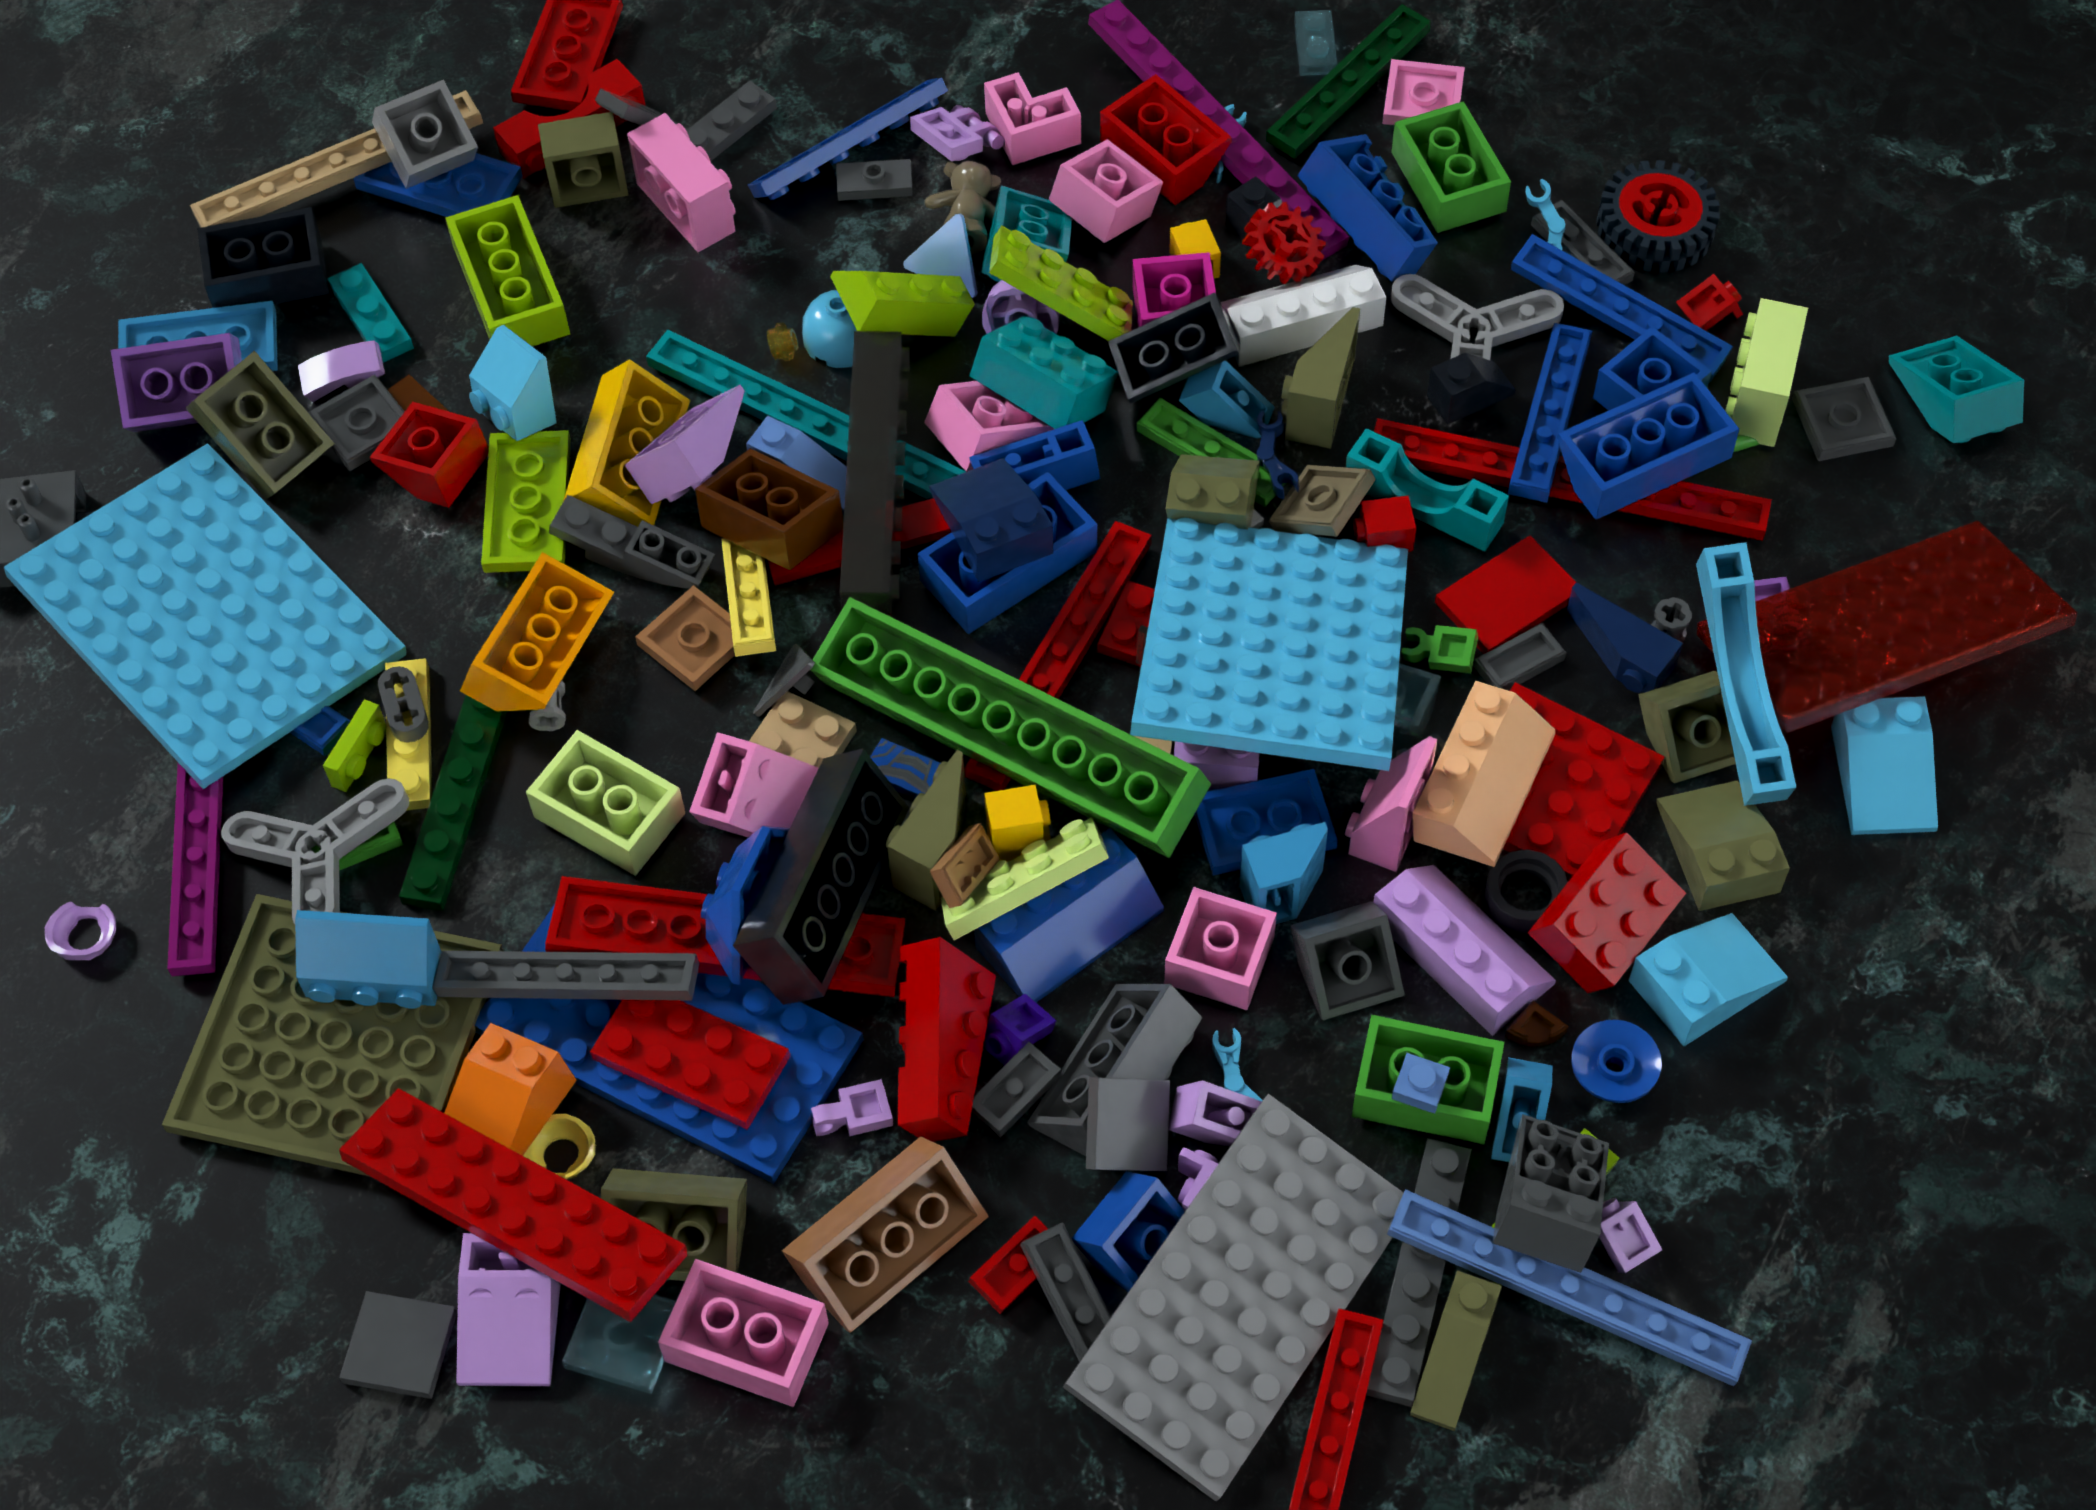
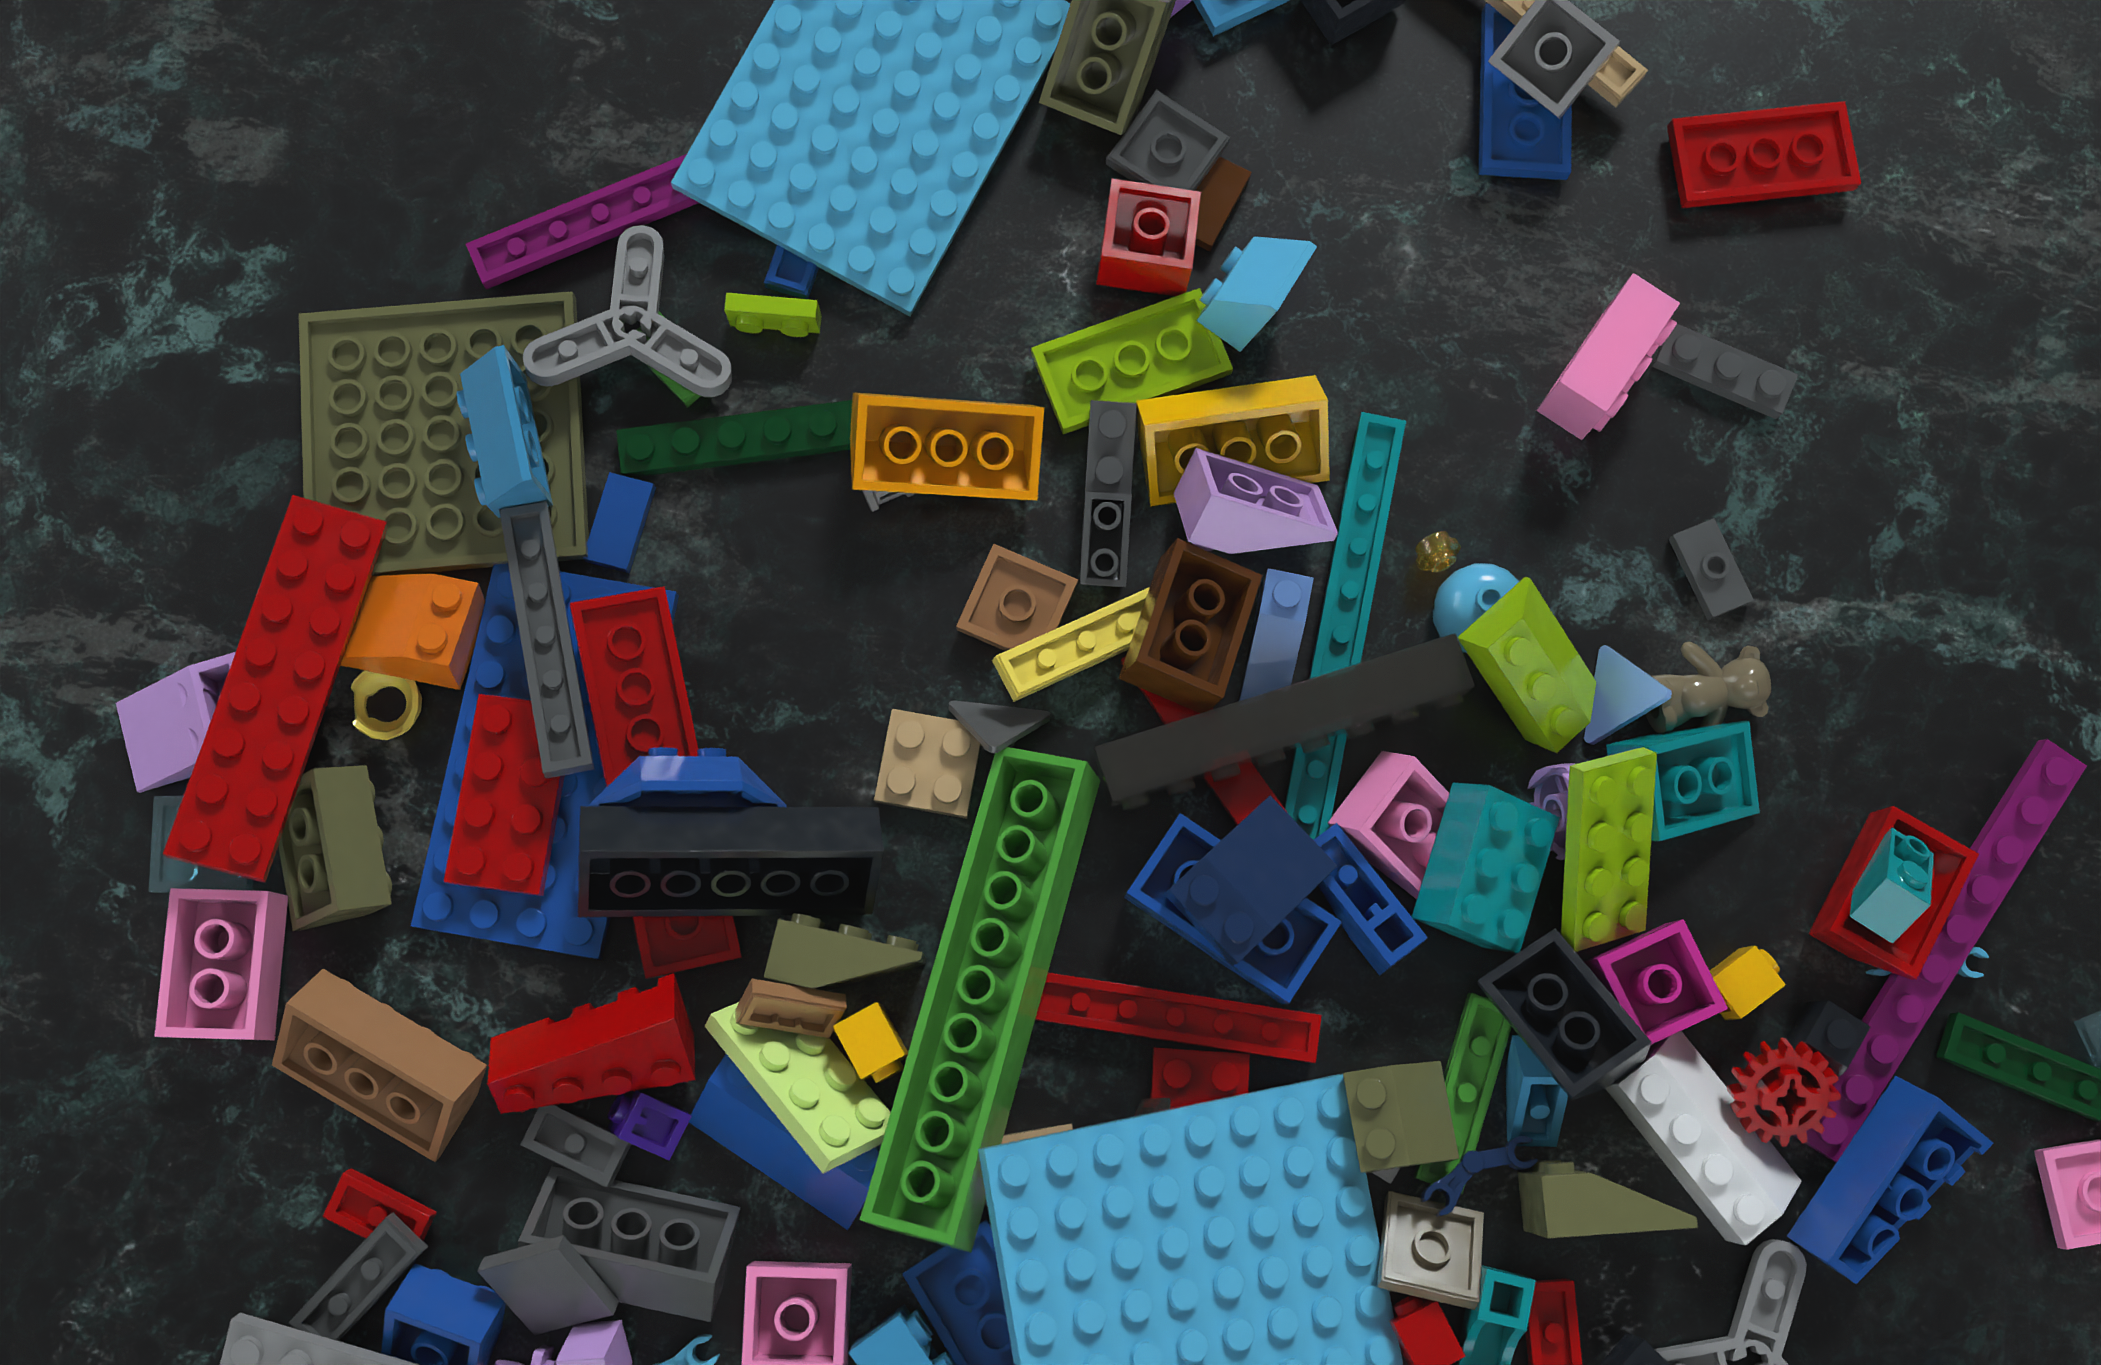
camera: 65 degrees right, 20 degrees up
lavender piece [44,902,116,960] -> none
lavender slope [298,340,385,402] -> none
teal plate [327,263,414,363] -> none
dark grey tile [339,1291,457,1399] -> none
dark grey beam [378,666,429,742] -> none
light yellow plate [385,658,433,811] -> none
lime brick [445,195,570,347] -> none
red arch [493,59,646,179] -> none
yellowish green brick [526,730,685,876] -> none
olive brick [538,112,629,208] -> none
dark grey tile [595,89,684,127] -> none
bright pink slope [689,732,819,838] -> none
blue plate [748,77,948,200] -> none
lavender plate [811,1079,893,1136] -> none
tile [870,738,941,800] -> none
lavender plate [910,105,1004,162] -> none
bright pink brick [984,72,1081,165] -> none
bright pink brick [1049,139,1163,243] -> none
bright green brick [1391,101,1511,233] -> none
none -> blue tile [582,472,656,573]
none -> teal slope [1850,828,1934,944]

